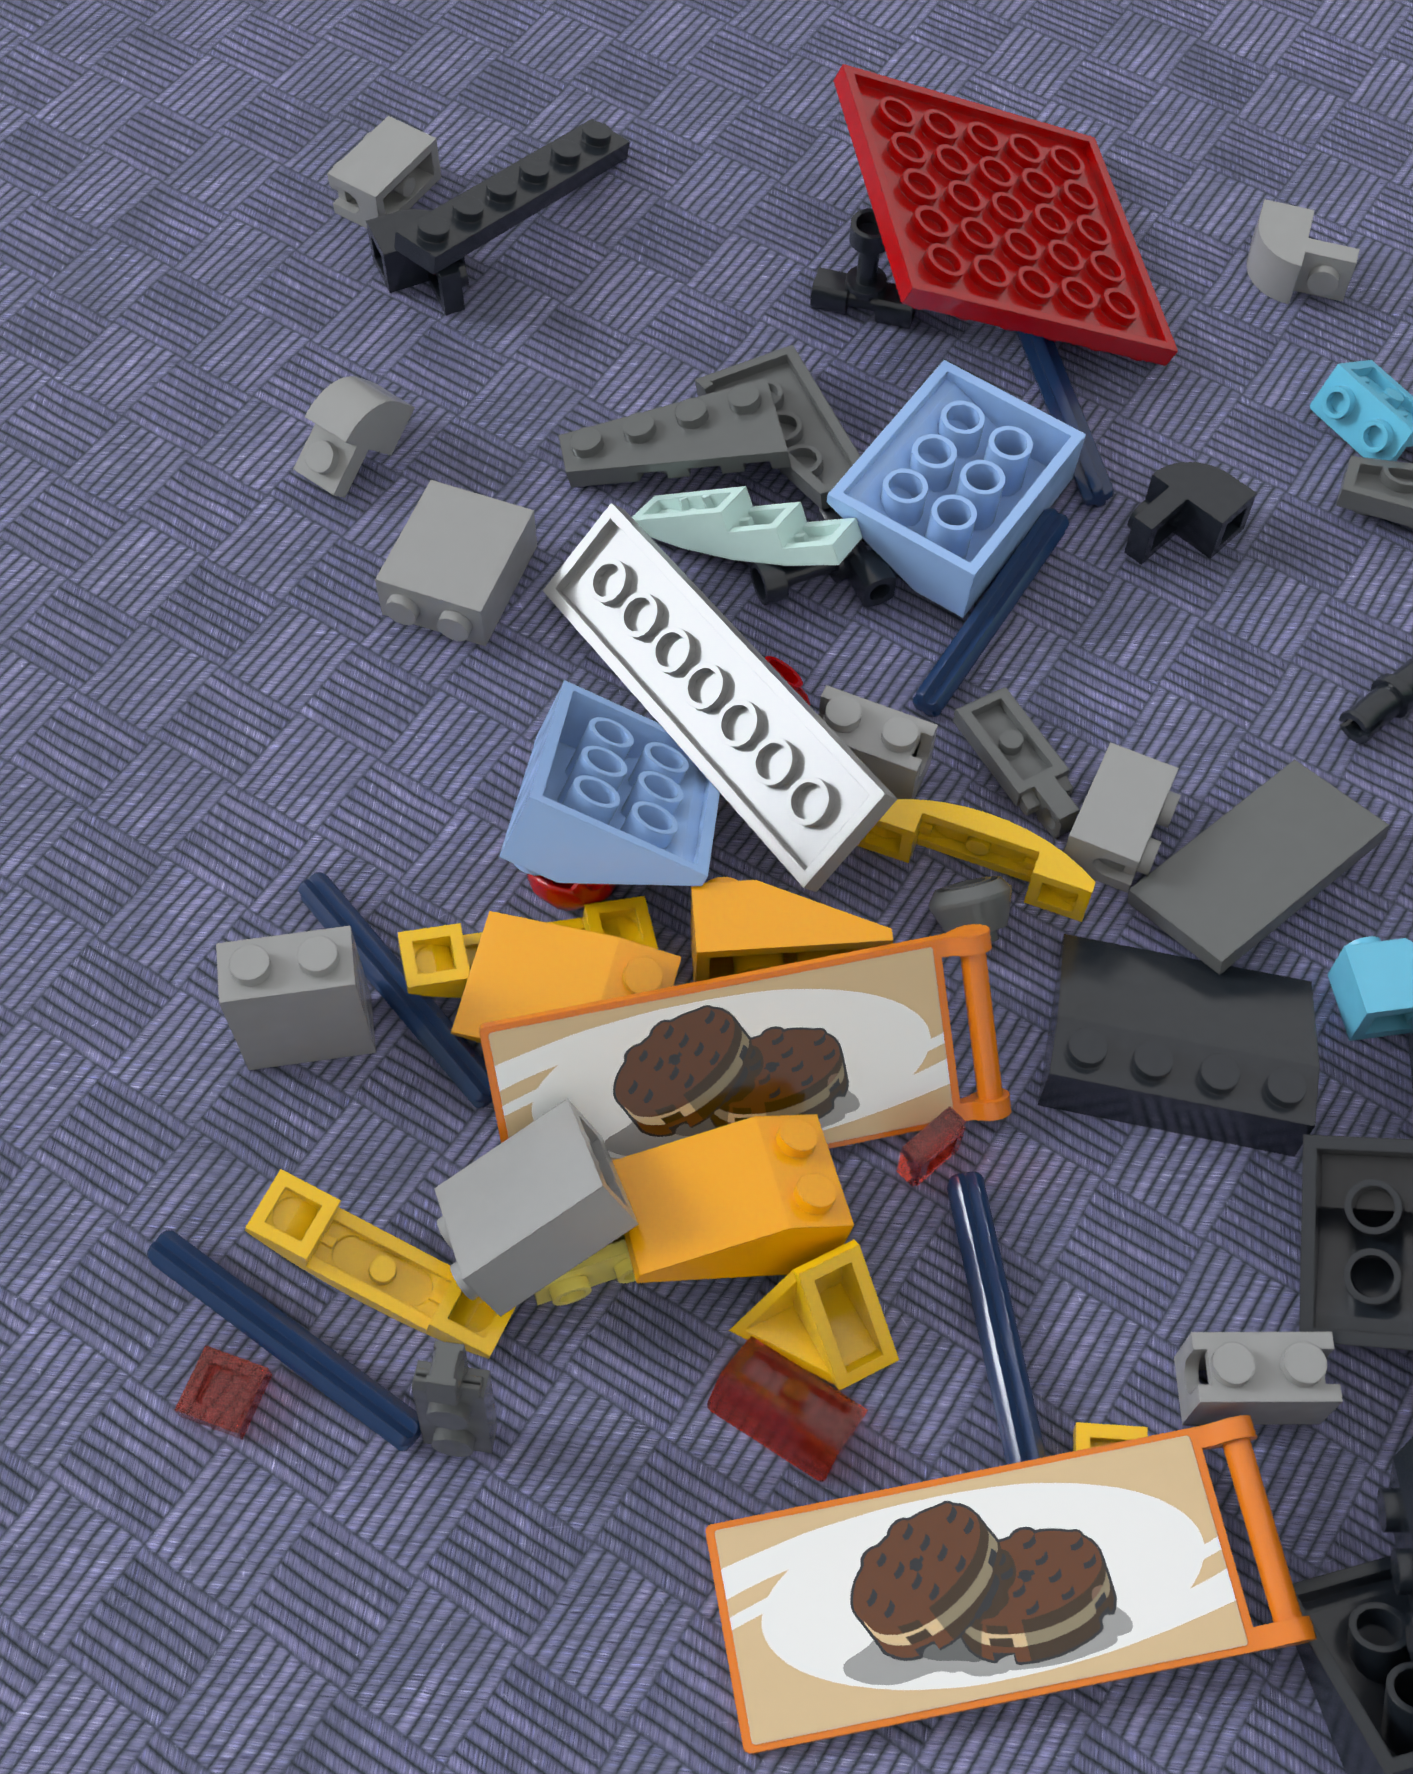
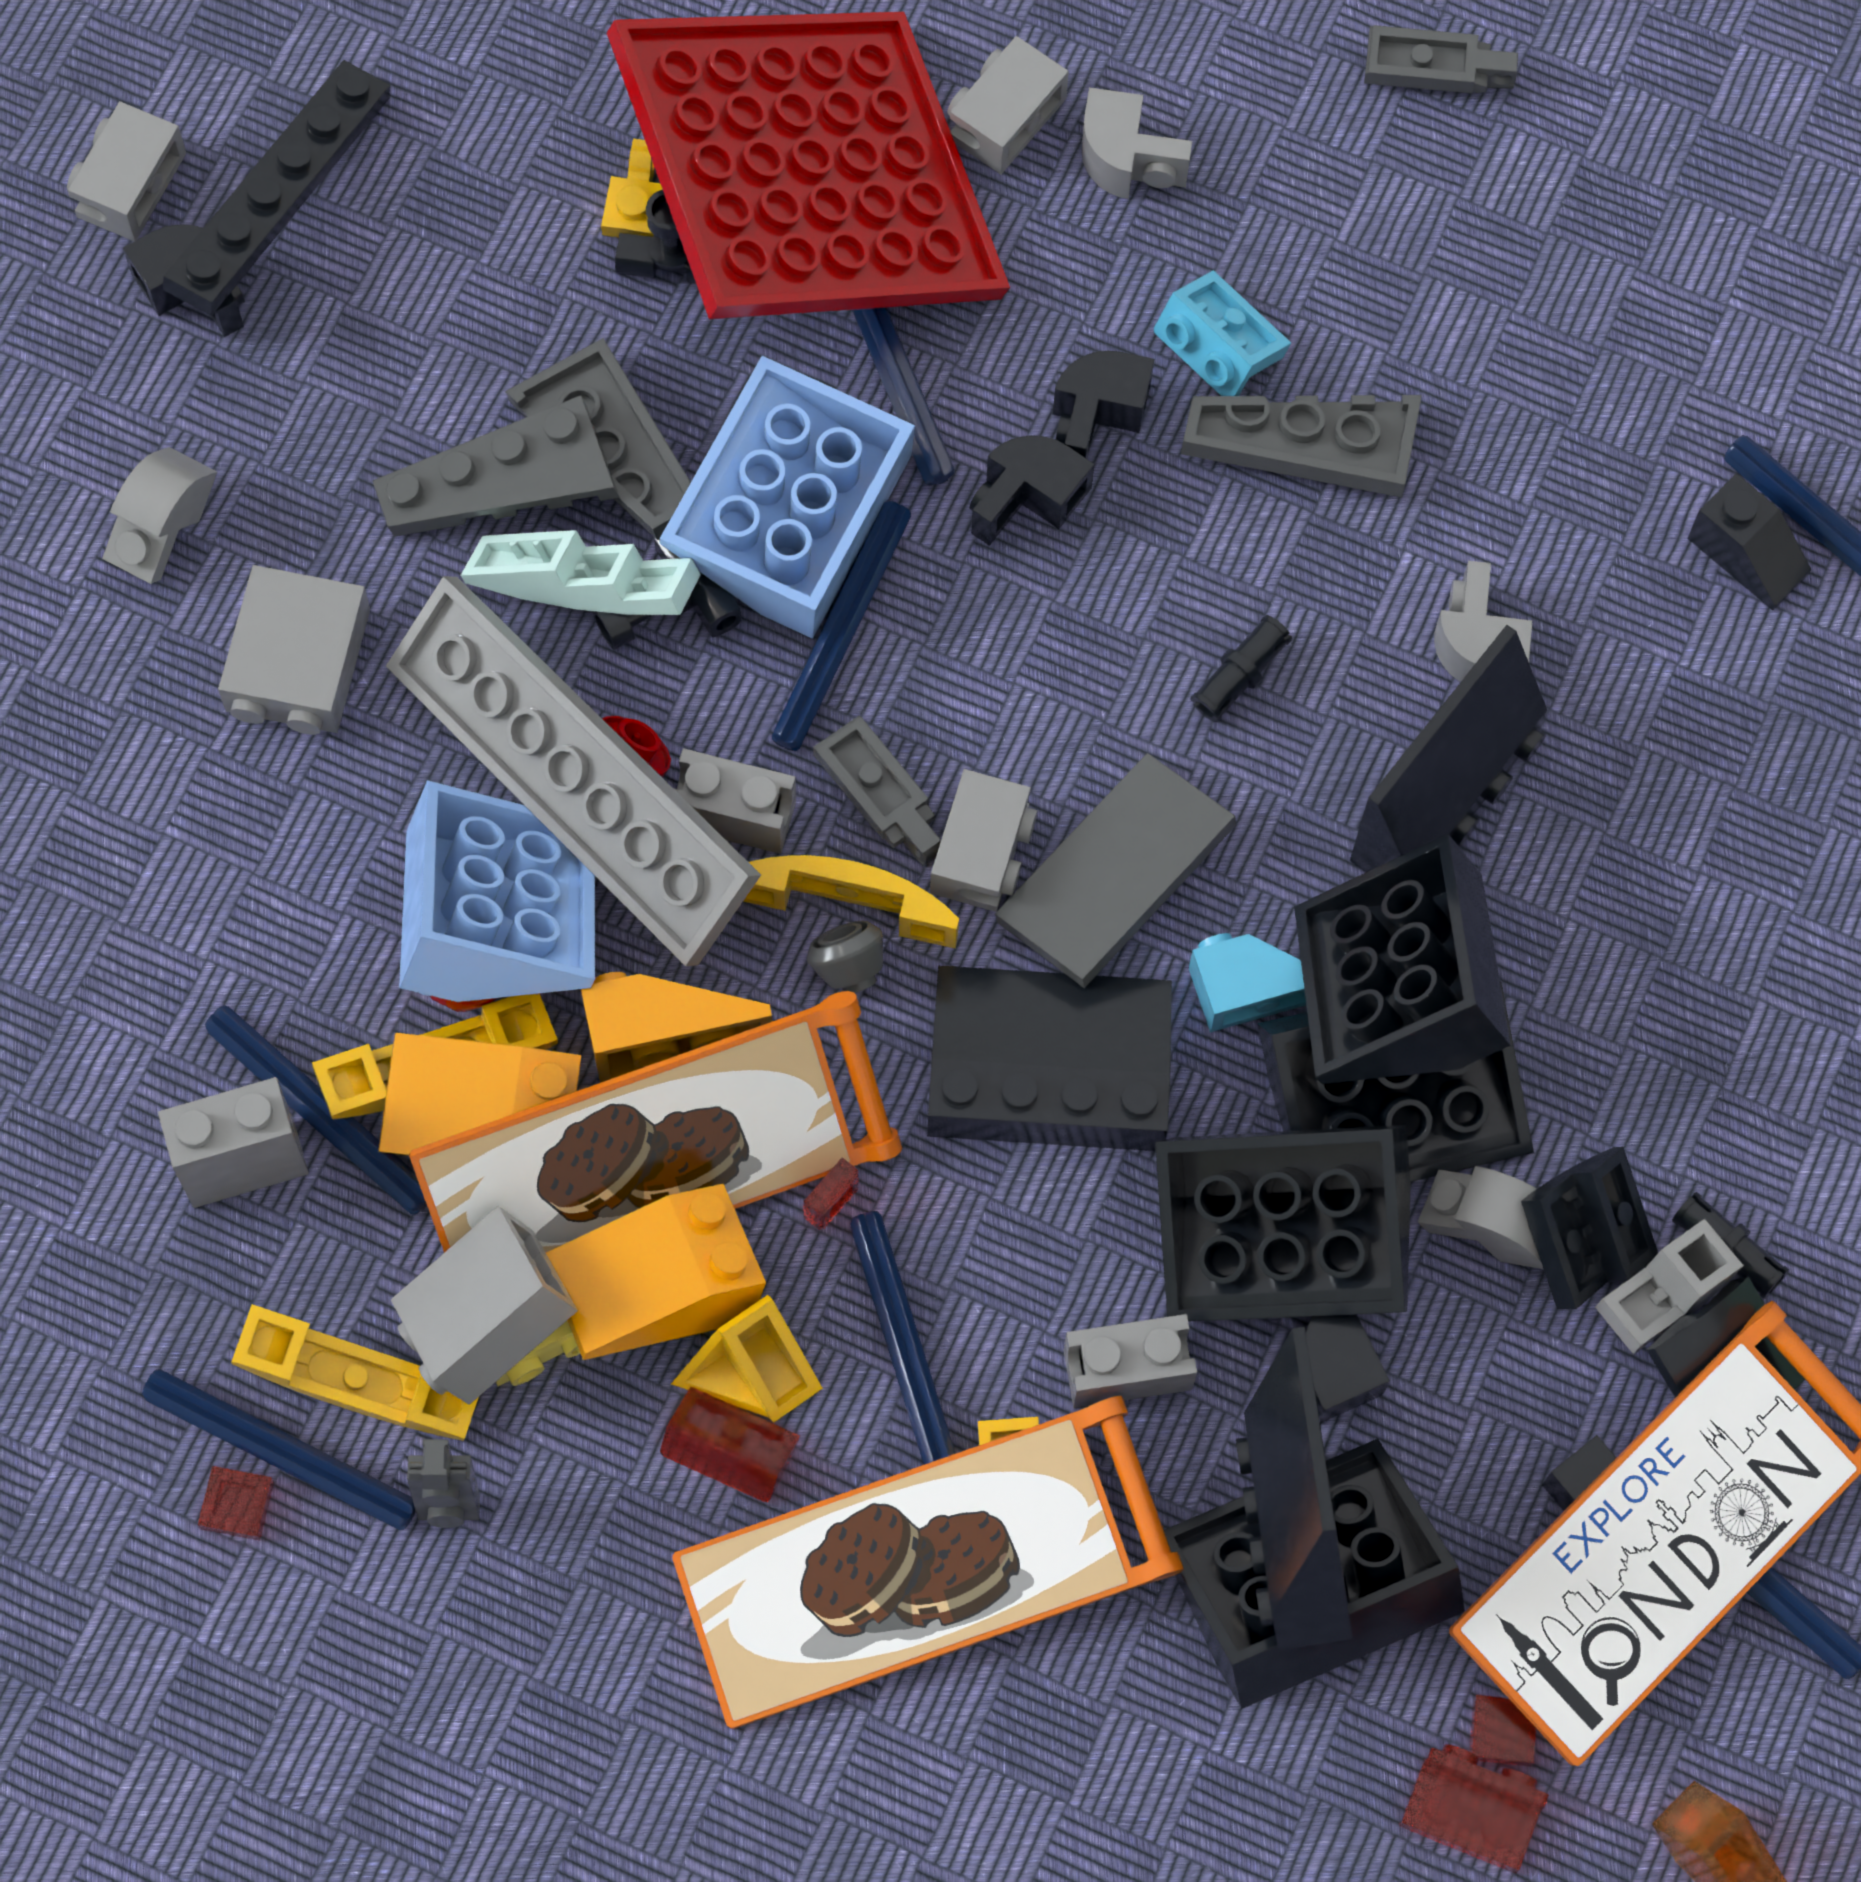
camera: 10 degrees left, 10 degrees up
none -> yellow plate [601,138,663,238]
none -> light grey brick [947,36,1069,175]
none -> black brick [1052,351,1155,459]

